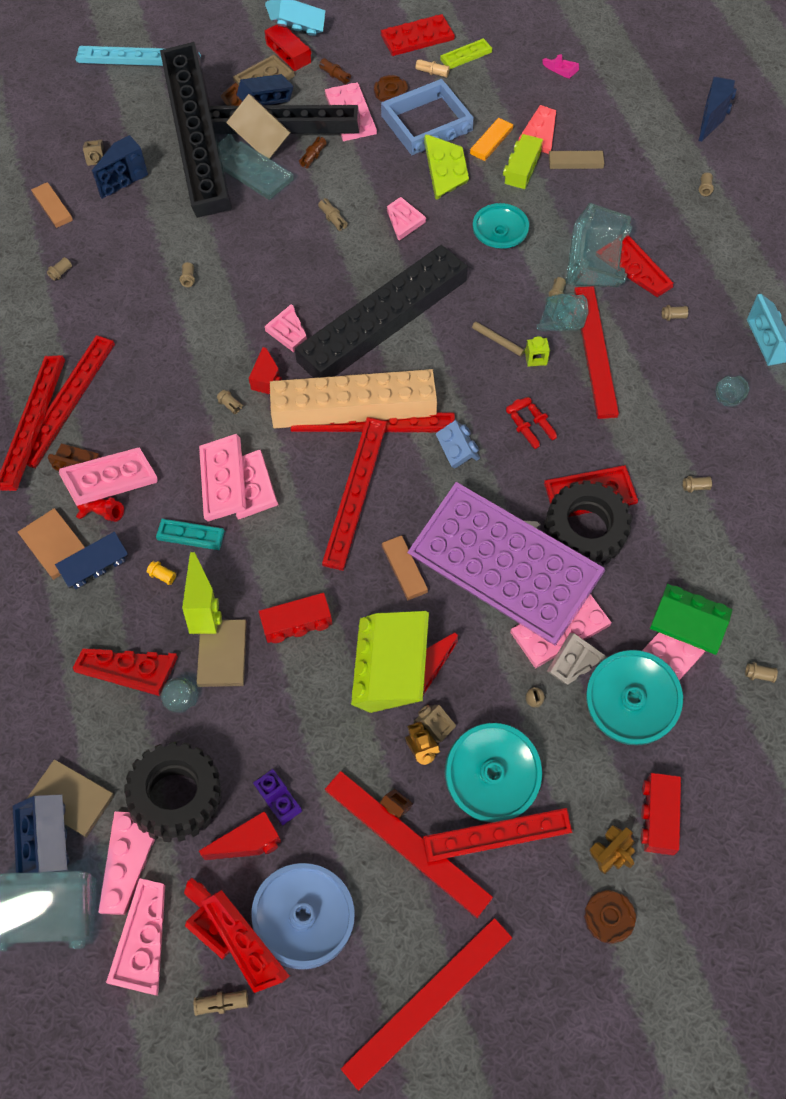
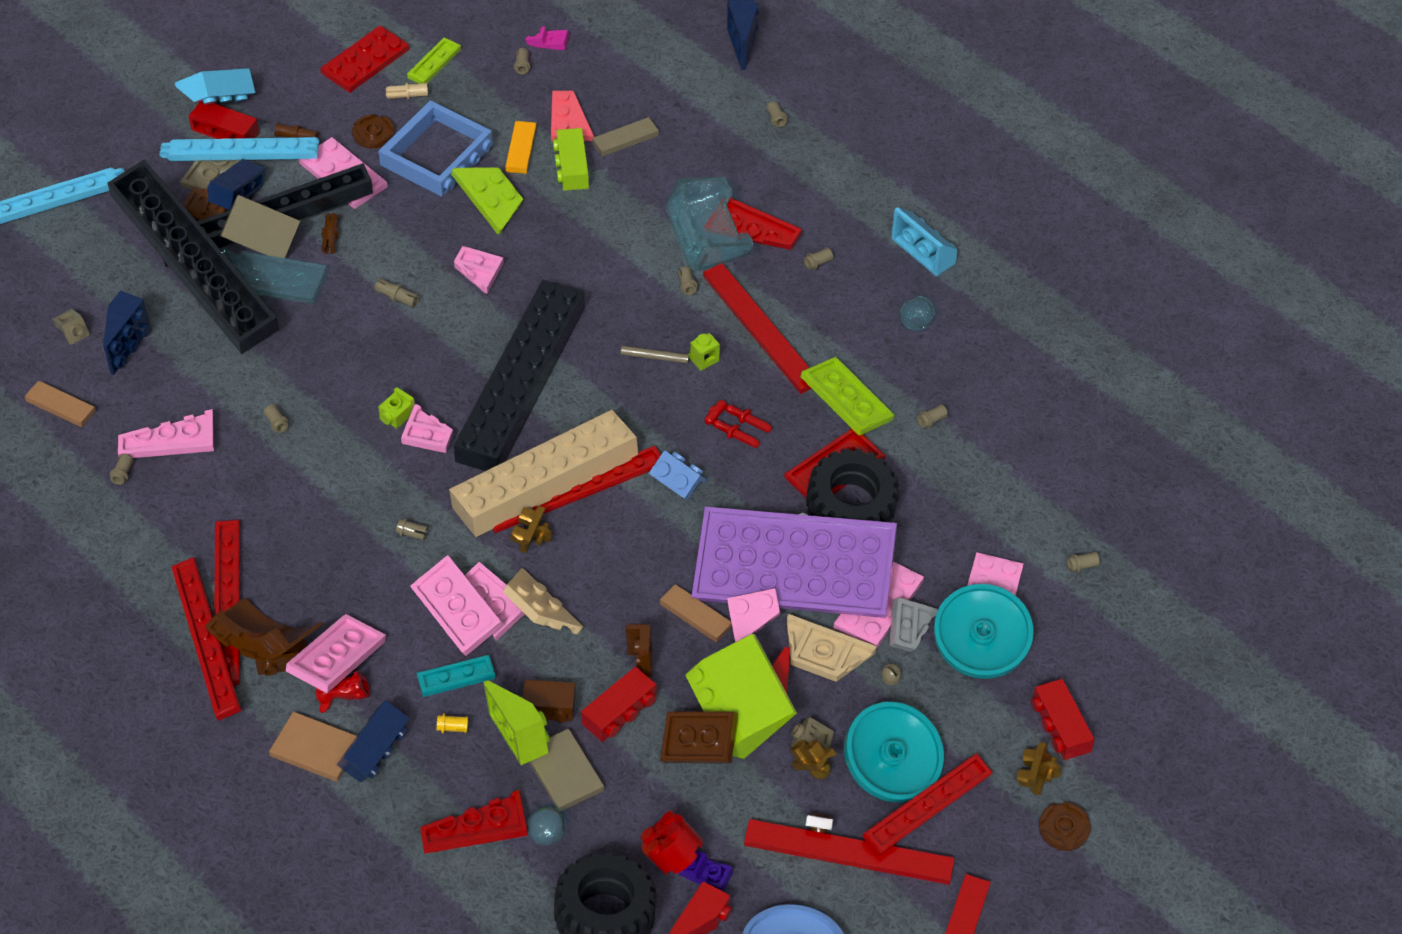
camera: 30 degrees left, 10 degrees down
red slope [249,347,282,394] -> none
red tile [322,417,387,571] -> none
teal dish [473,203,529,249] -> none
clear light blue slope [536,293,589,331] -> none
green slope [650,584,733,655] -> none
none -> bright pink wing [118,409,214,458]
none -> medium azure hinge [159,137,319,161]
none -> reddish brown panel [205,598,323,660]
none -> lime brick [378,387,415,429]
none -> tan wing [503,568,583,635]
none -> pearl gold hips [510,506,553,553]
none -> dark tan pin [514,48,530,74]
none -> reddish brown brick [523,680,576,723]
none -> reddish brown bracket [625,623,653,677]
none -> red brick [641,811,703,875]
none -> reddish brown tile [660,712,738,764]
none -> bright pink wing [727,588,781,642]
none -> tan wing [787,614,877,682]
none -> lime tile [800,357,895,436]

